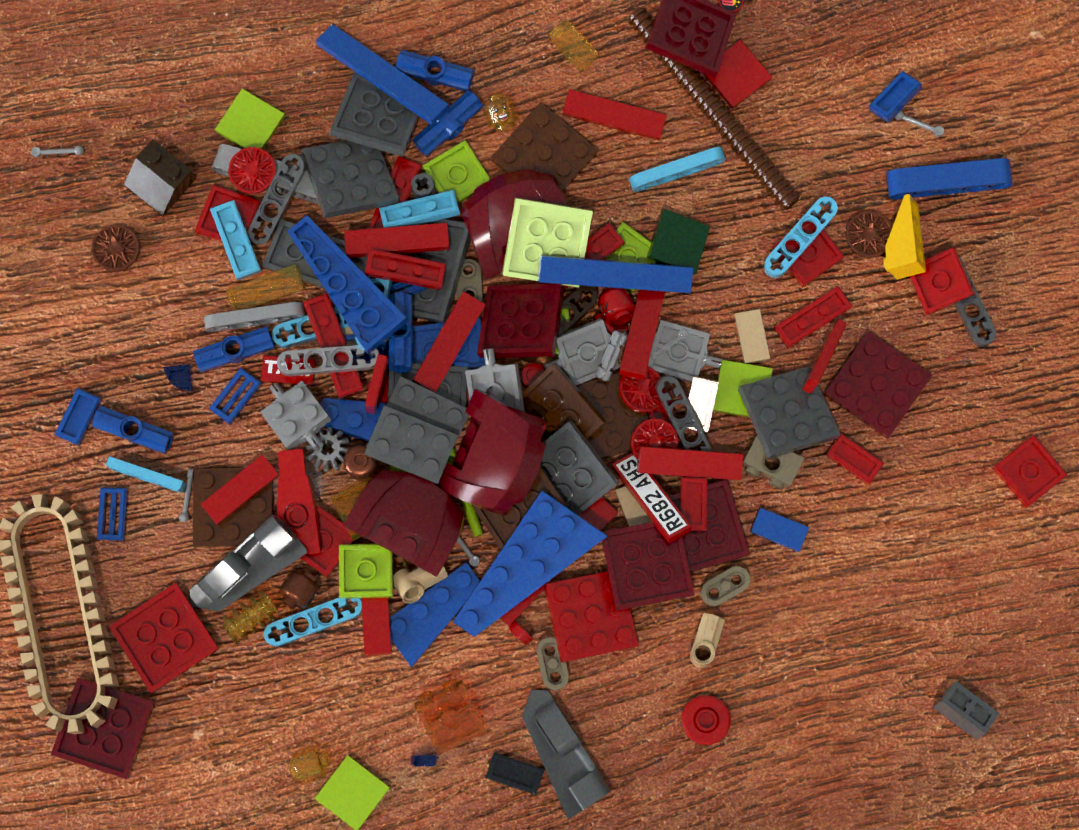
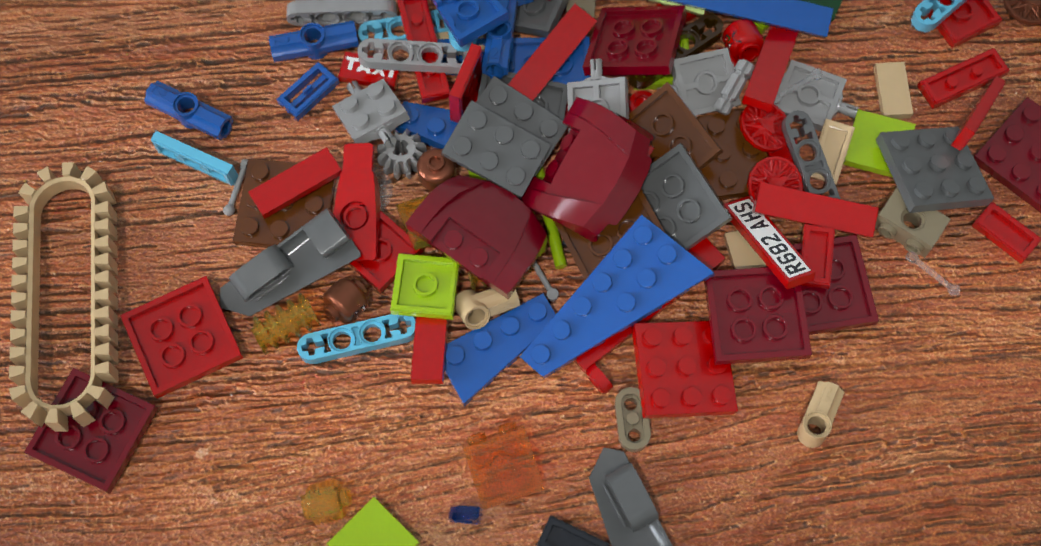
camera: 10 degrees right, 10 degrees down
blue tile [54,388,102,446] -> none
blue tile [97,488,128,541] -> none
clear blue tile [164,364,193,391] -> none
red wheel [681,695,731,745] -> none
dark tan plate [700,566,750,607] -> none
blue tile [750,508,809,553] -> none
none -> clear hinge [905,251,961,296]

